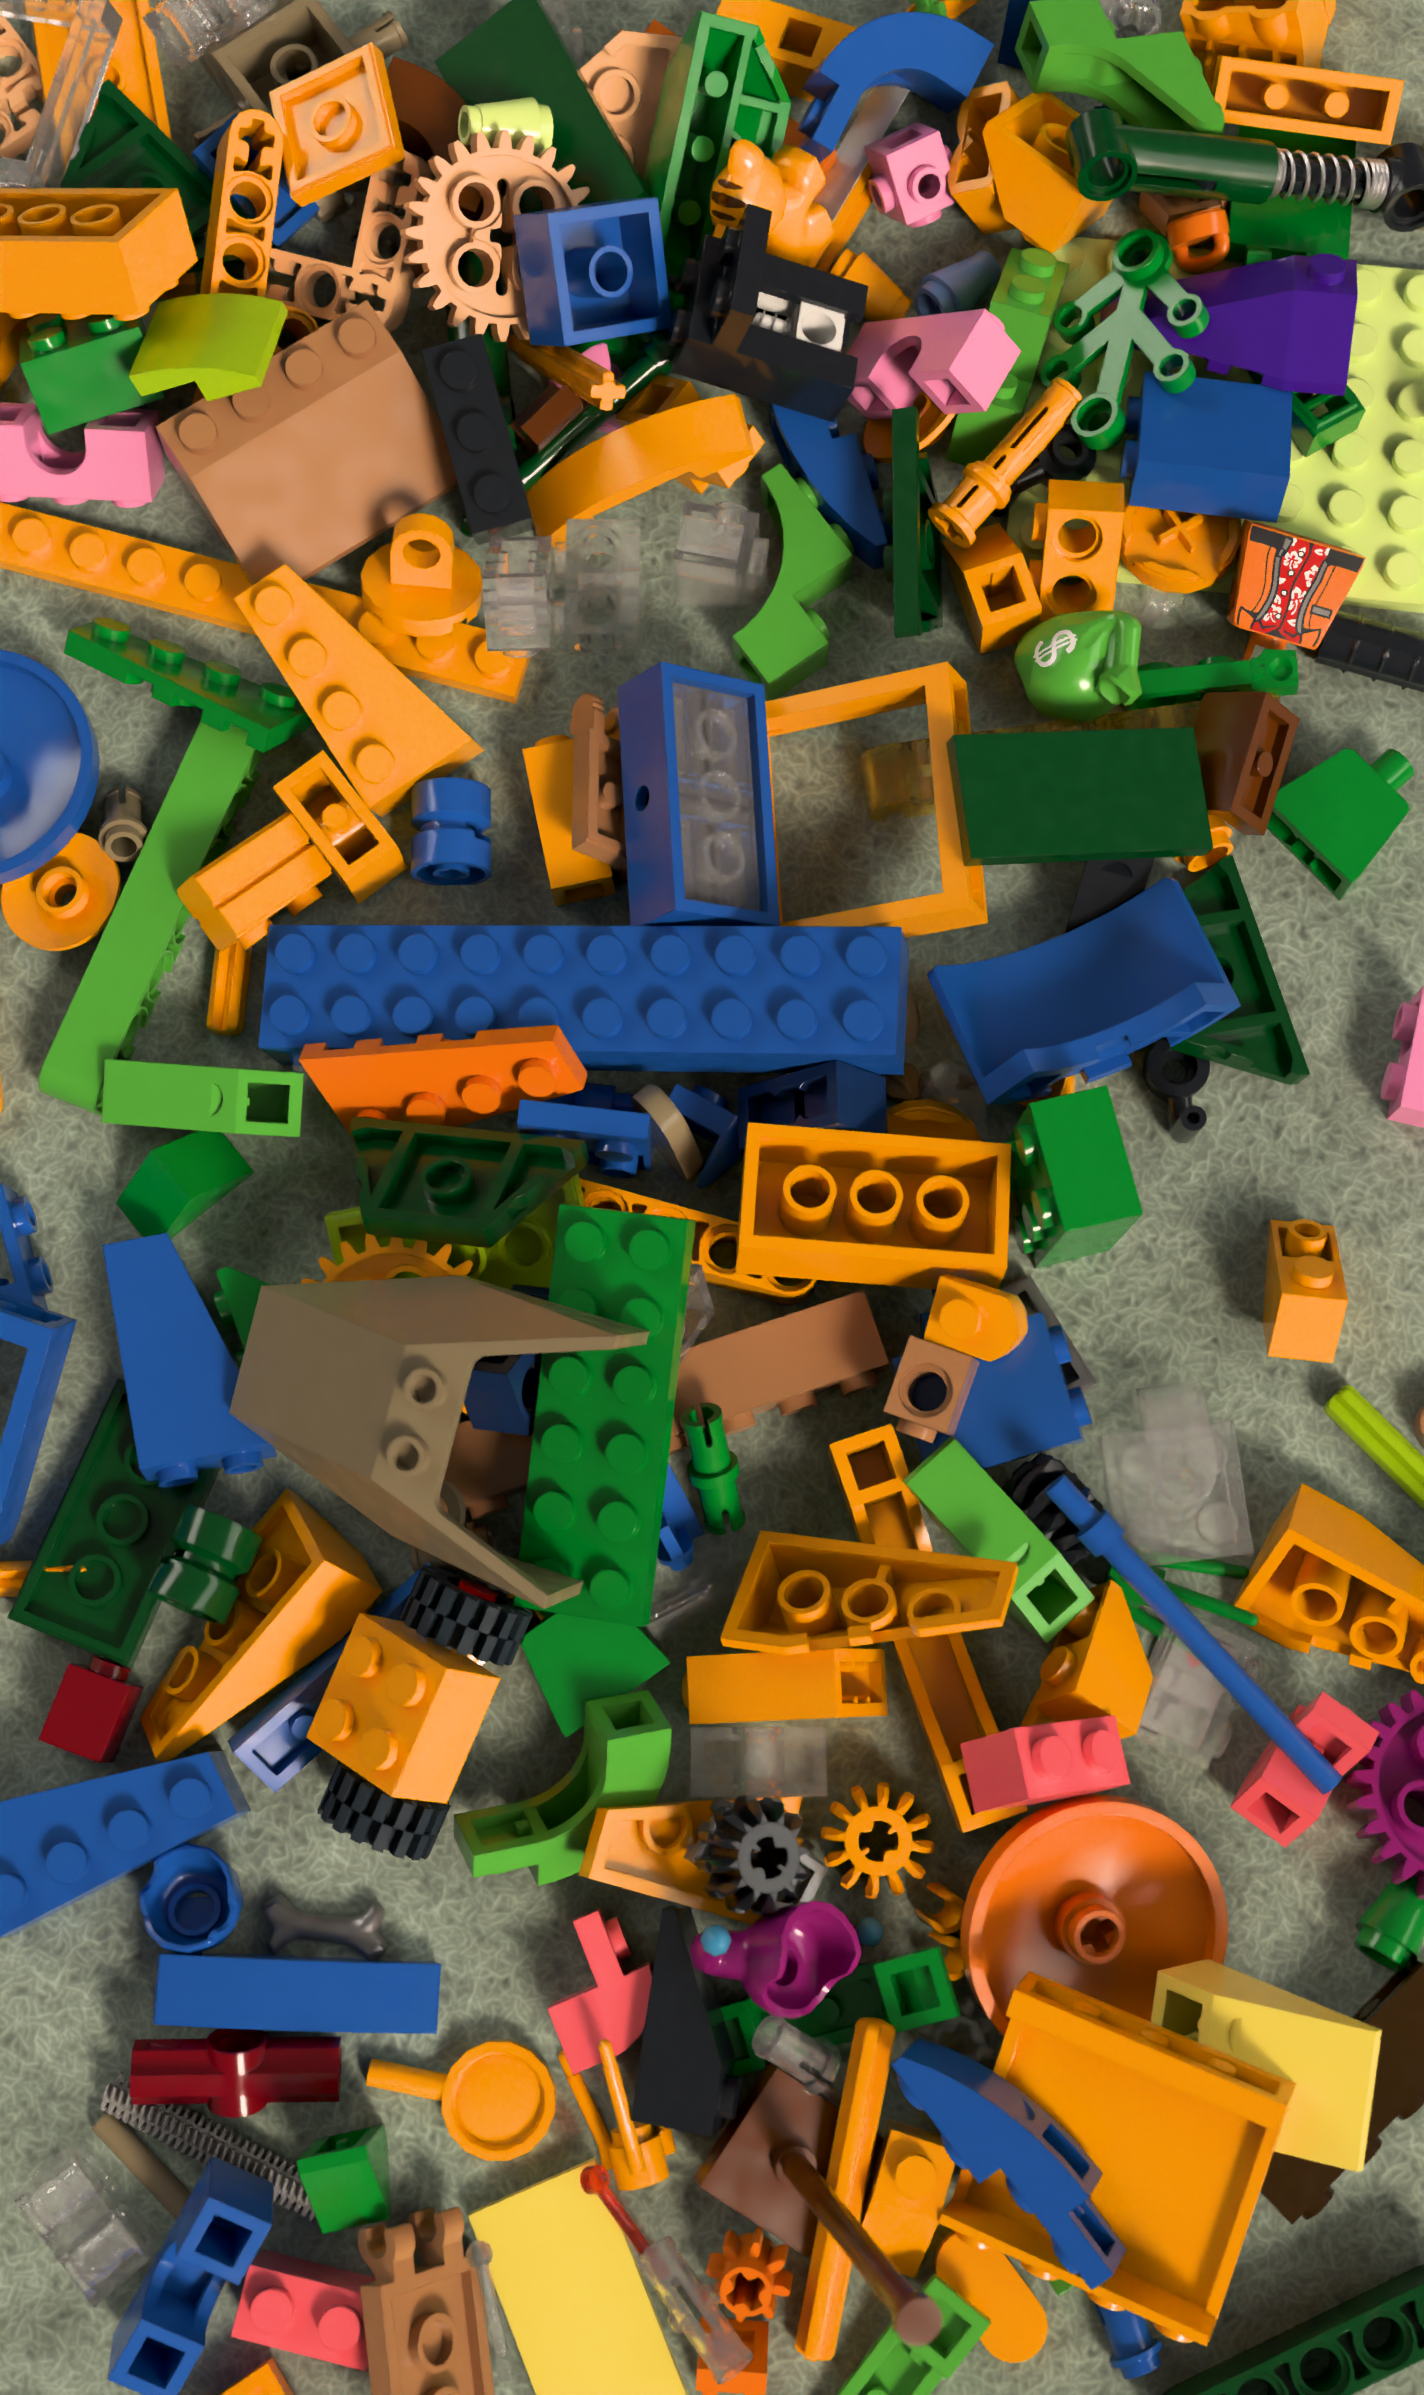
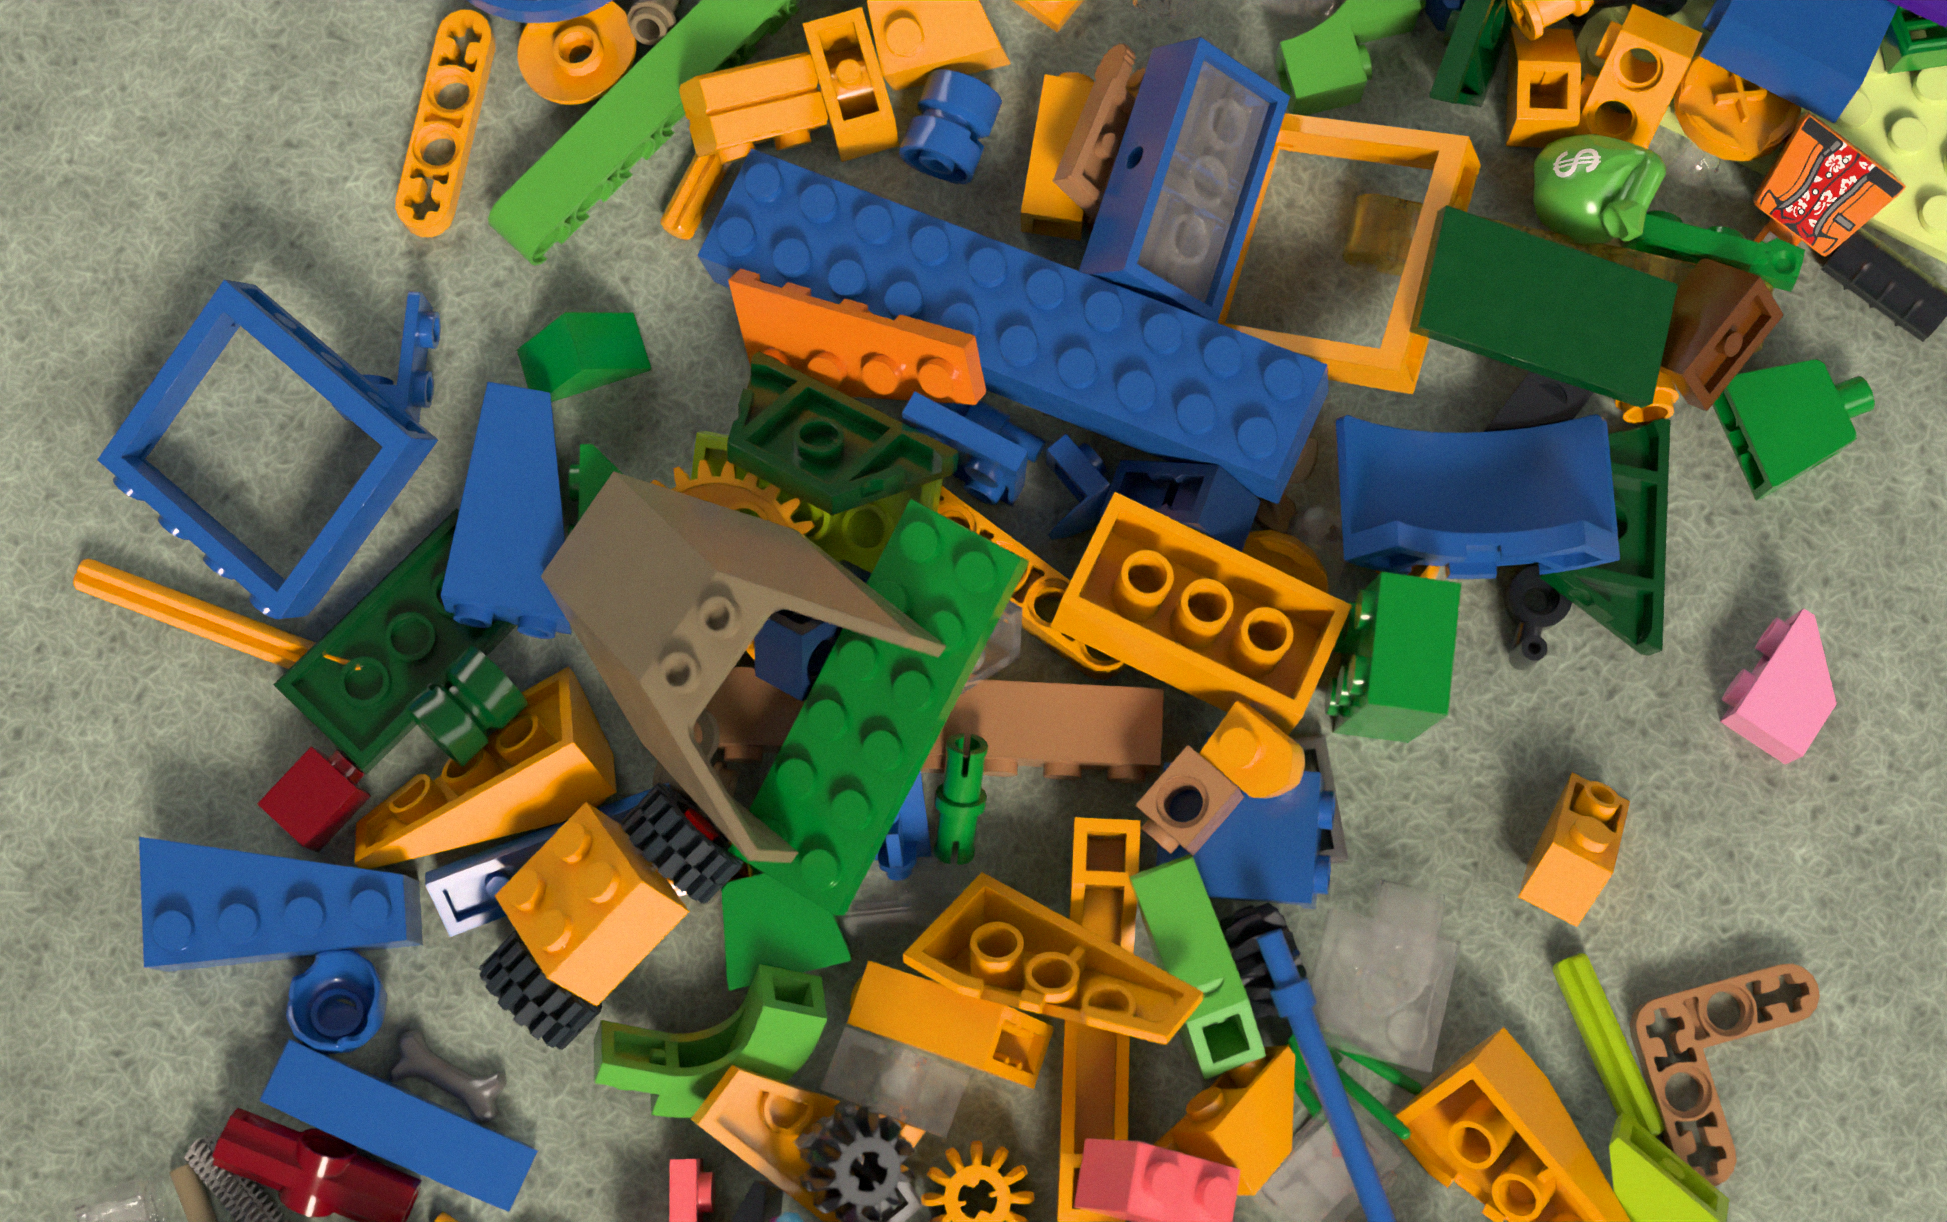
camera: 20 degrees right, 0 degrees up
bright green slope [102,1059,304,1137] -> none
dark tan tile [630,1084,705,1182] -> none

